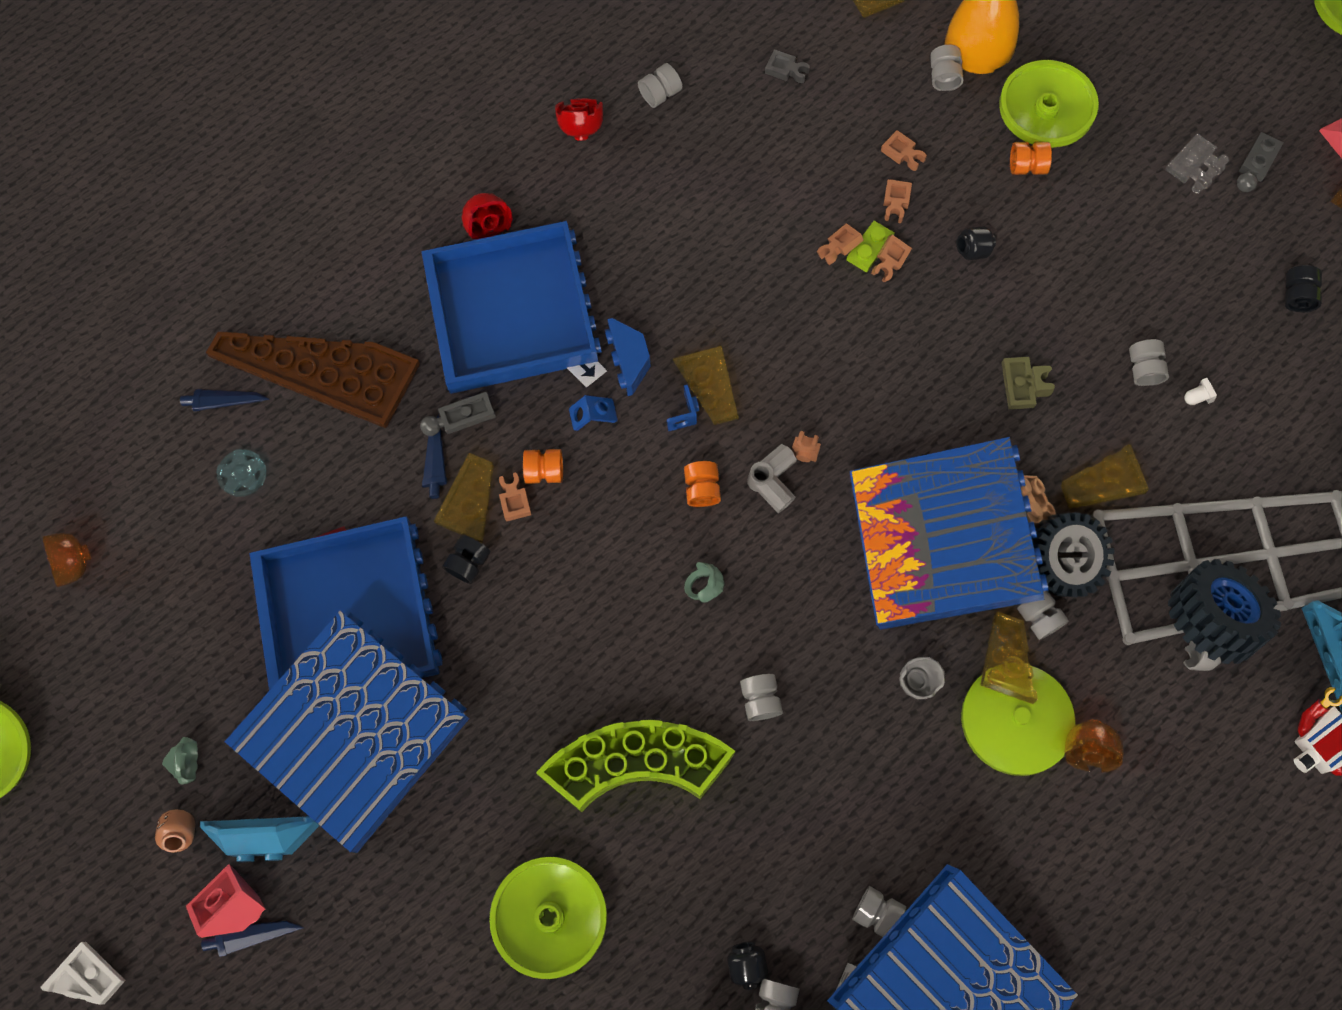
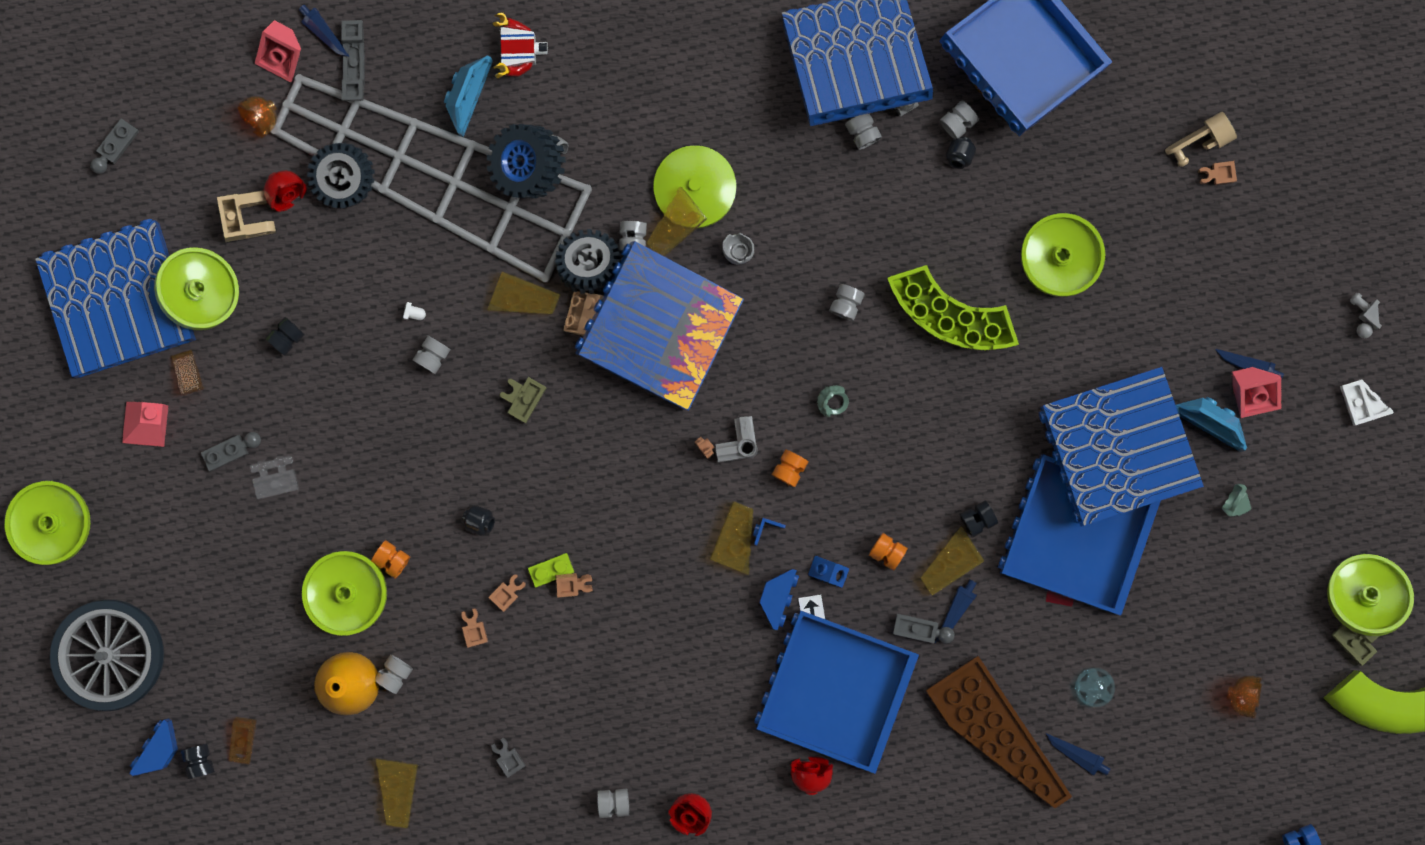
camera: 150 degrees left, 15 degrees up
nougat head [155,809,196,853] -> none
nougat plate [499,472,531,522] -> none
nougat plate [871,235,912,282] -> none
clear orange cylinder [1064,720,1124,773] -> none

